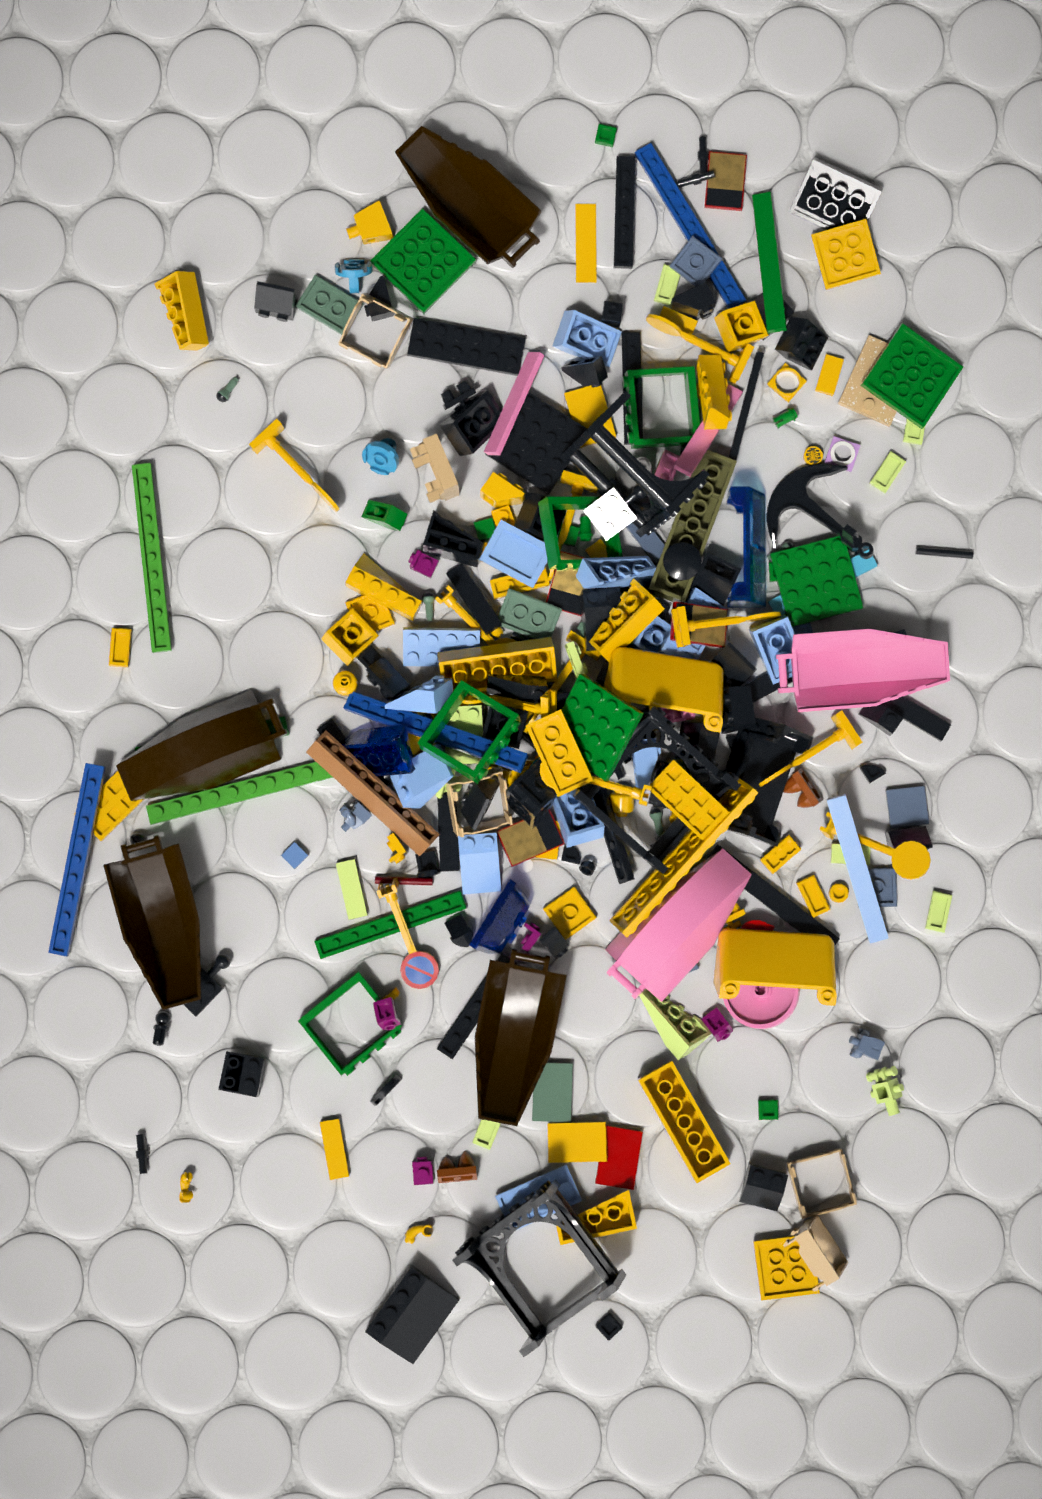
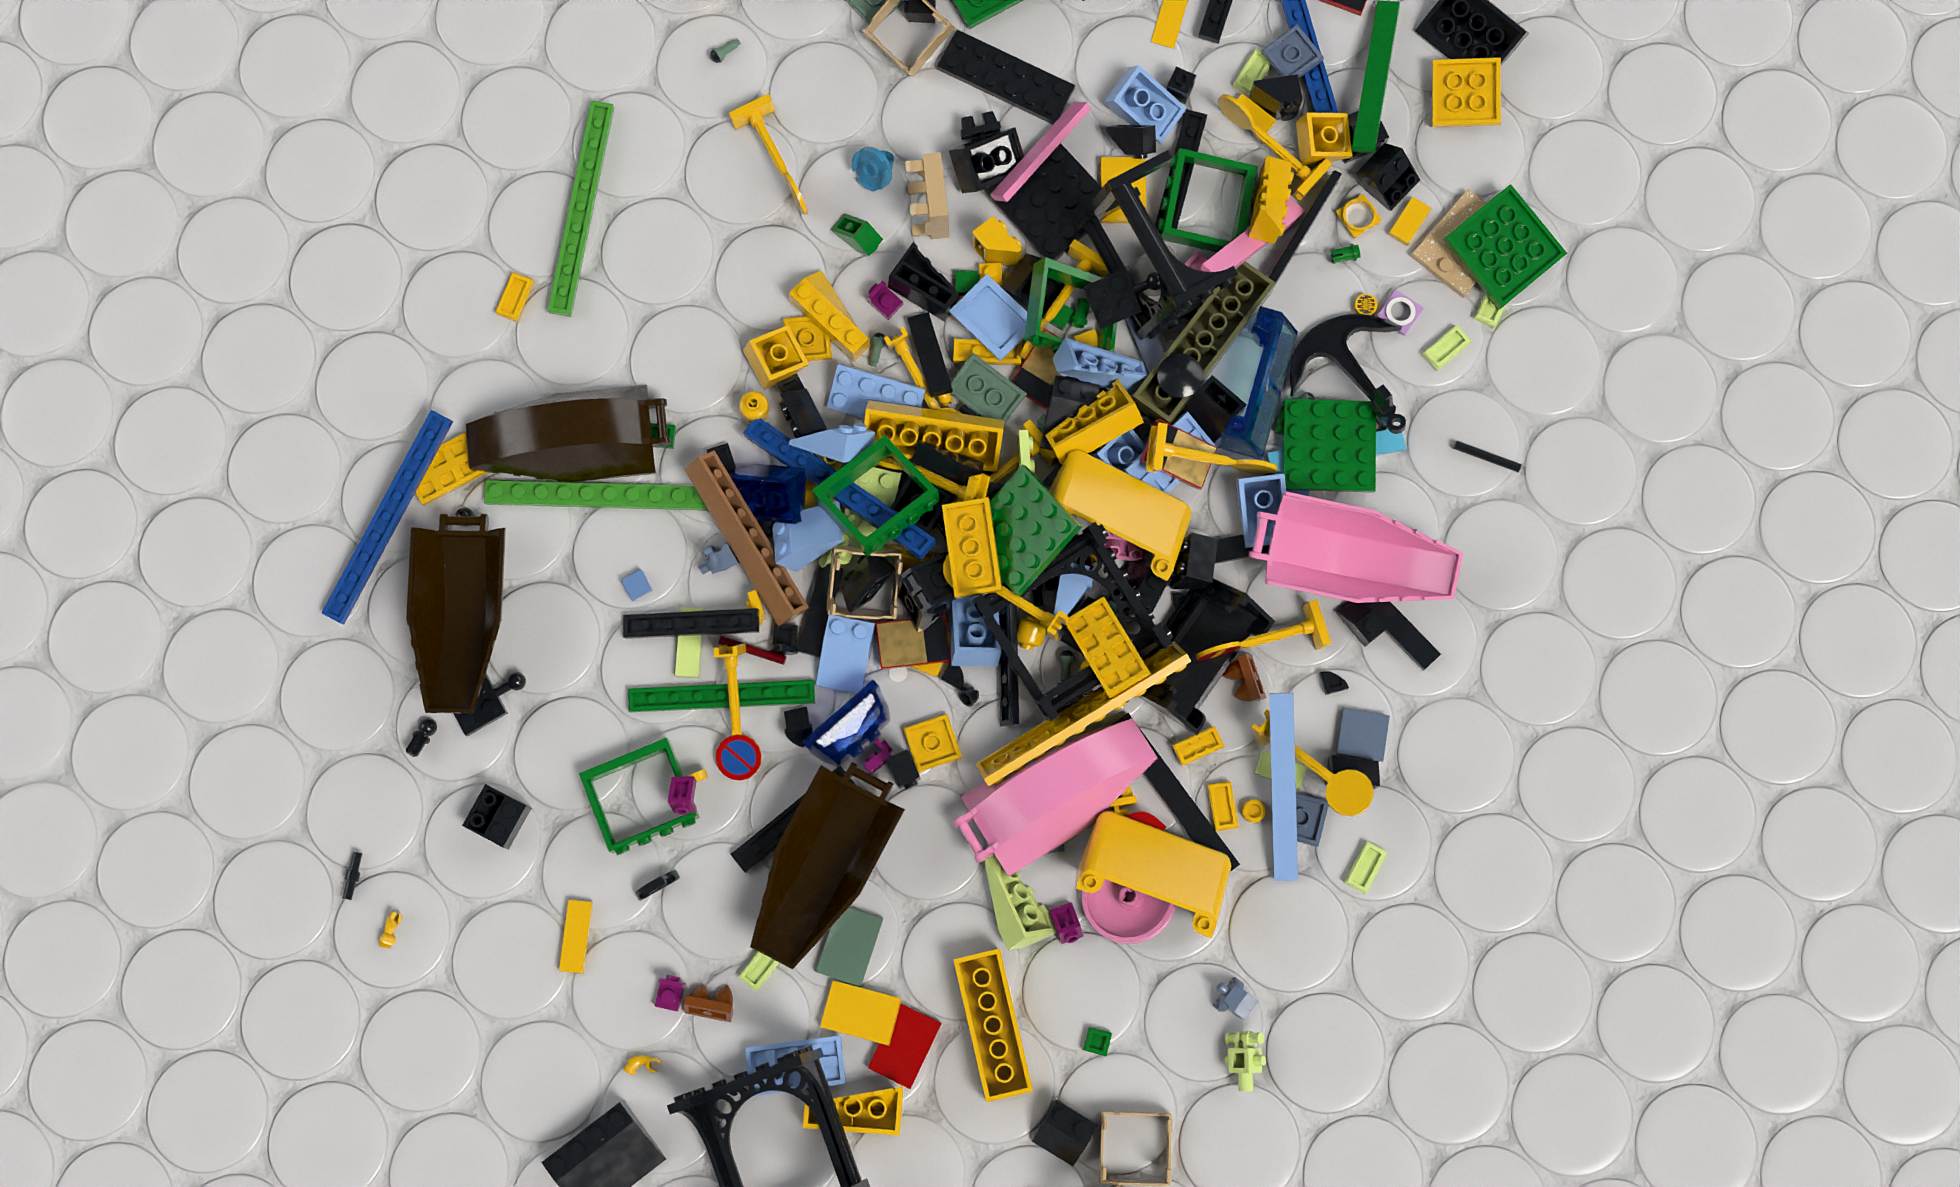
camera: 20 degrees right, 5 degrees down
black slope [711,642,757,687] -> none
none -> black tile [623,608,759,639]

